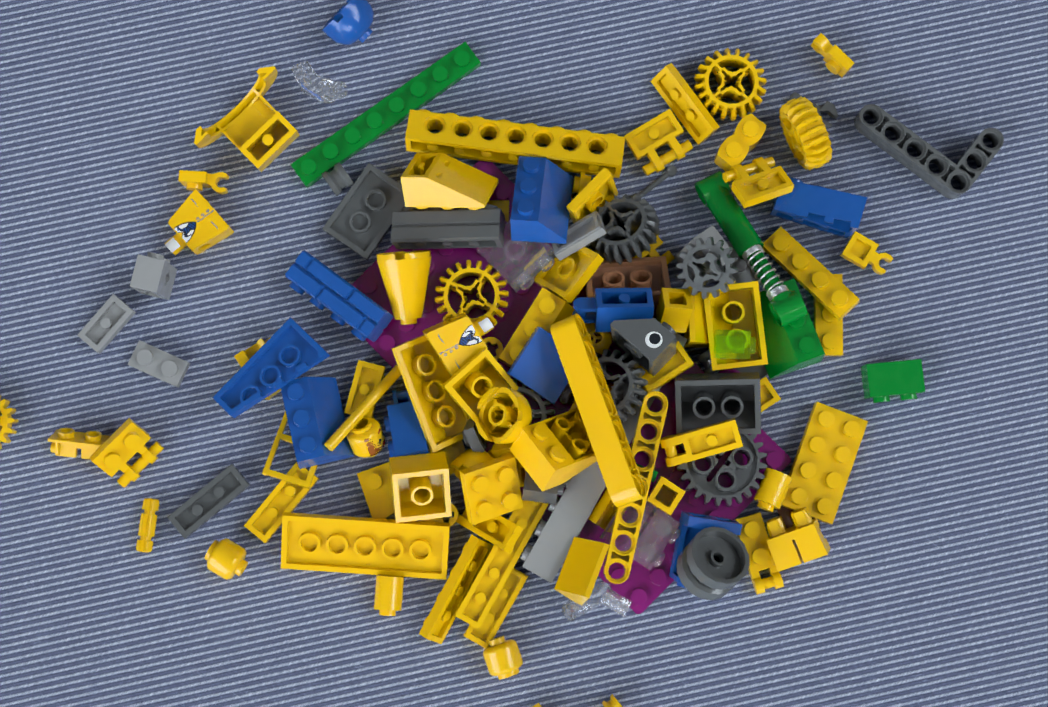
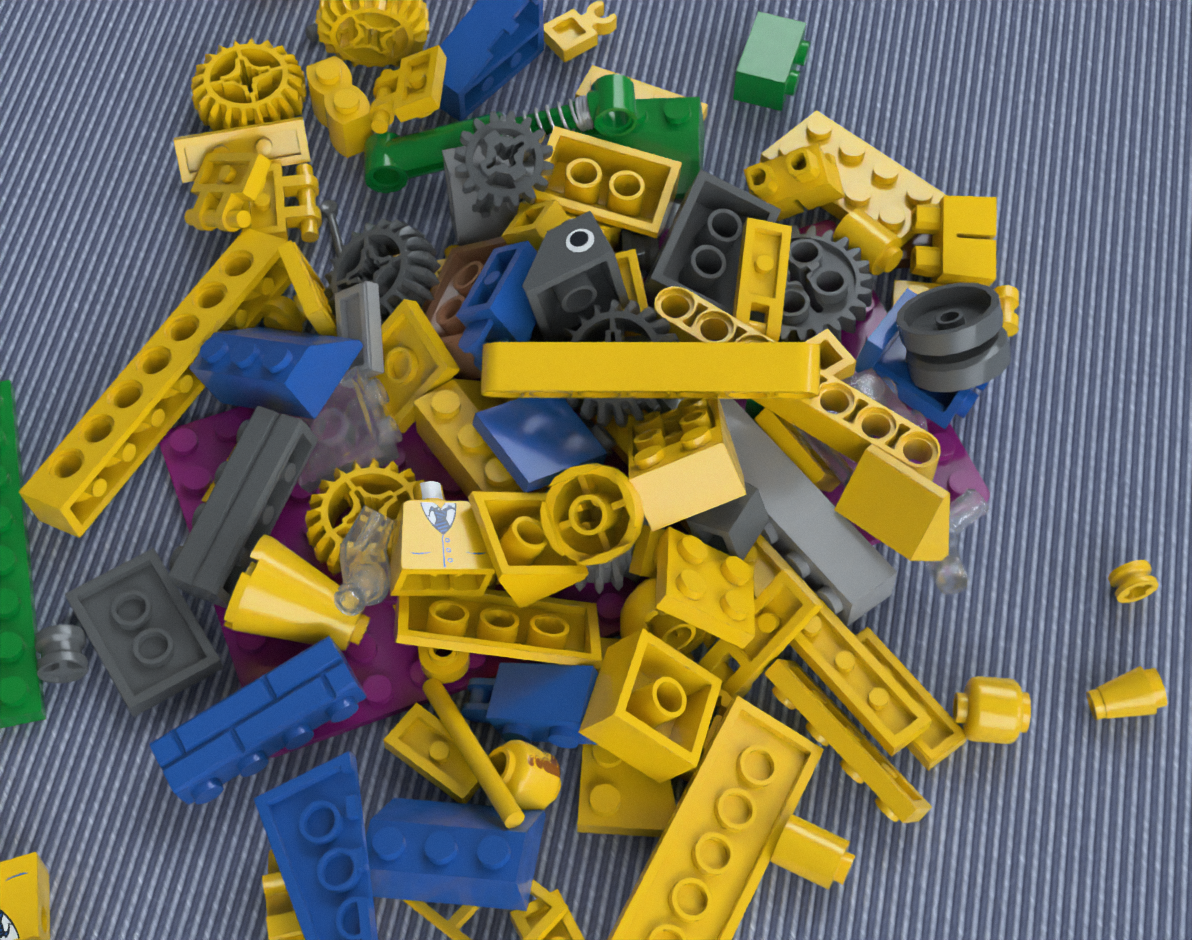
camera: 70 degrees left, 25 degrees down
yellow slope [400,152,499,210] -> none
dark grey plate [462,418,488,452] -> none
clear neon green brick [714,330,756,359] -> none
yellow plate [763,227,860,321] -> none
none -> yellow plate [184,153,272,232]
none -> clear arm [334,505,395,616]
none -> yellow hips [744,142,845,222]

